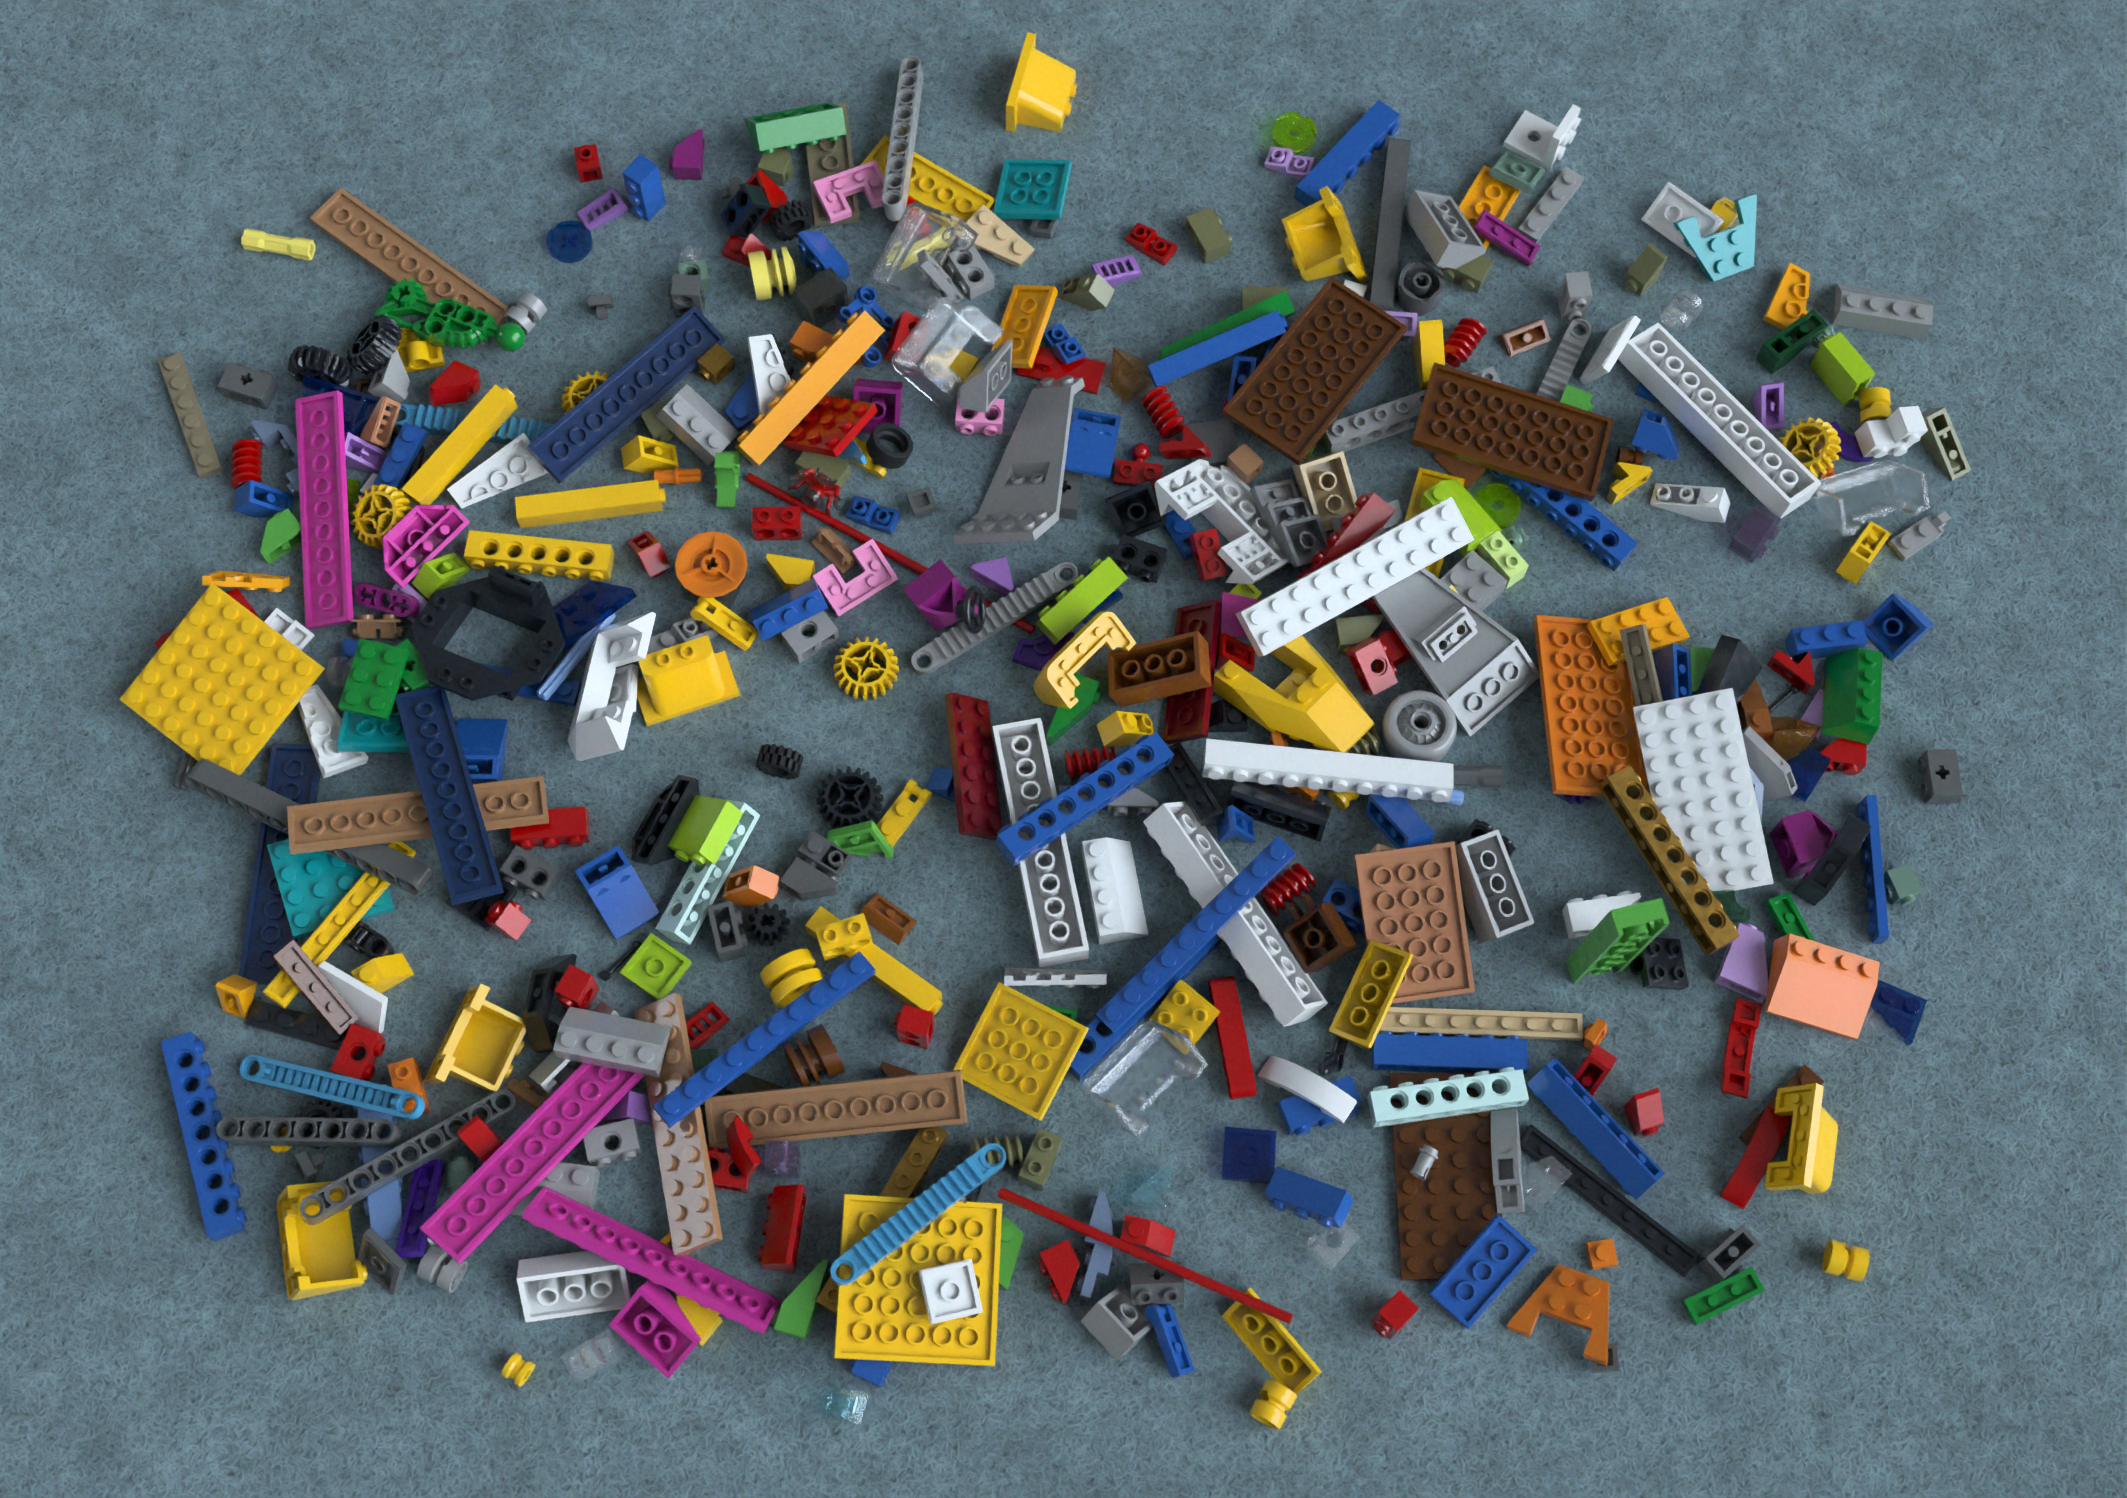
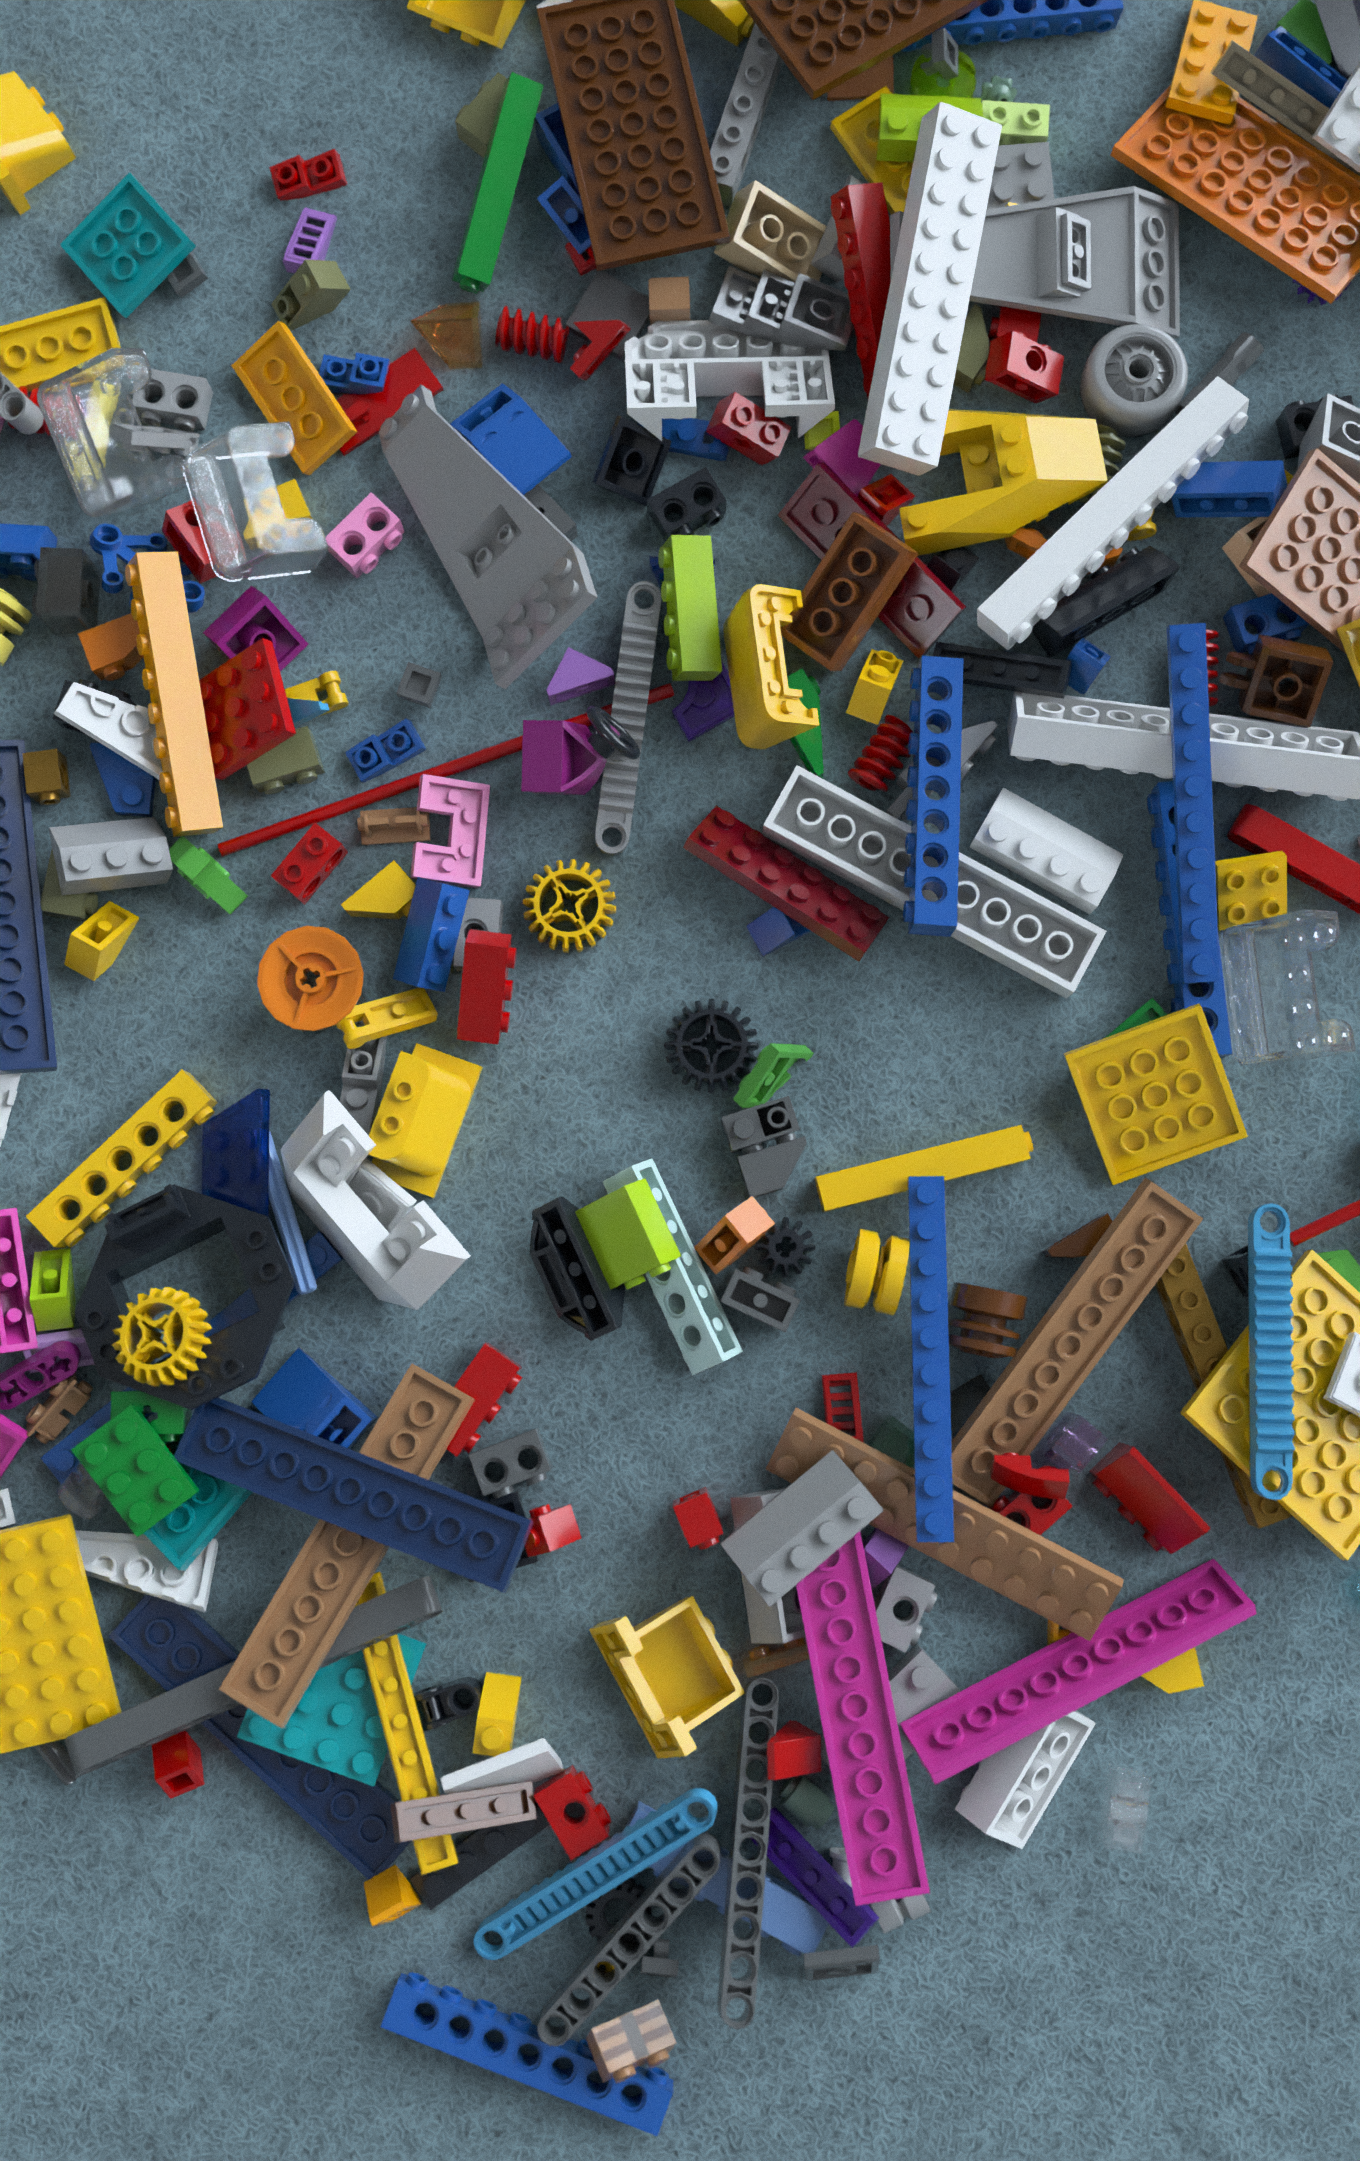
camera: 45 degrees left, 15 degrees up
yellow windscreen [277,1181,367,1300] -> none
orange brick [388,1057,431,1120] -> none
yellow wheel [501,1352,535,1387] -> none
yellow brick [515,480,666,528] -> none
black slope [522,954,577,1053] -> none
blue slope [575,845,660,941] -> none
black hinge [600,941,642,981] -> none
dark pink slope [609,1279,701,1379] -> none
lime plate [620,933,692,1001] -> none
red slope [627,530,671,577] -> none
orange axle [654,467,702,485] -> none
black tyre [756,744,804,780] -> none
bright green slope [771,1259,830,1341] -> none
animal [787,467,841,516] -> none
yellow brick [815,913,873,961] -> none
dark orange slope [860,893,917,945] -> none
black tyre [866,423,913,469] -> none
yellow plate [876,779,932,848] -> none
red brick [893,1004,935,1050] -> none
tan wing [953,205,1035,268] -> none
light grey slope [957,339,1013,413] -> none
olive piece [970,1134,1023,1169] -> none
light grey wing [1004,967,1107,988] -> none
olive brick [1018,1128,1063,1191] -> none
red plate [1113,443,1163,488] -> none
blue brick [1146,310,1287,388] -> none
olive brick [1185,207,1232,264] -> none
none -> yellow gear [112,1287,212,1387]
none -> red brick [152,1730,205,1799]
none -> red brick [456,929,517,1045]
none -> brick [586,1999,676,2083]
none -> dark grey tile [921,28,958,80]

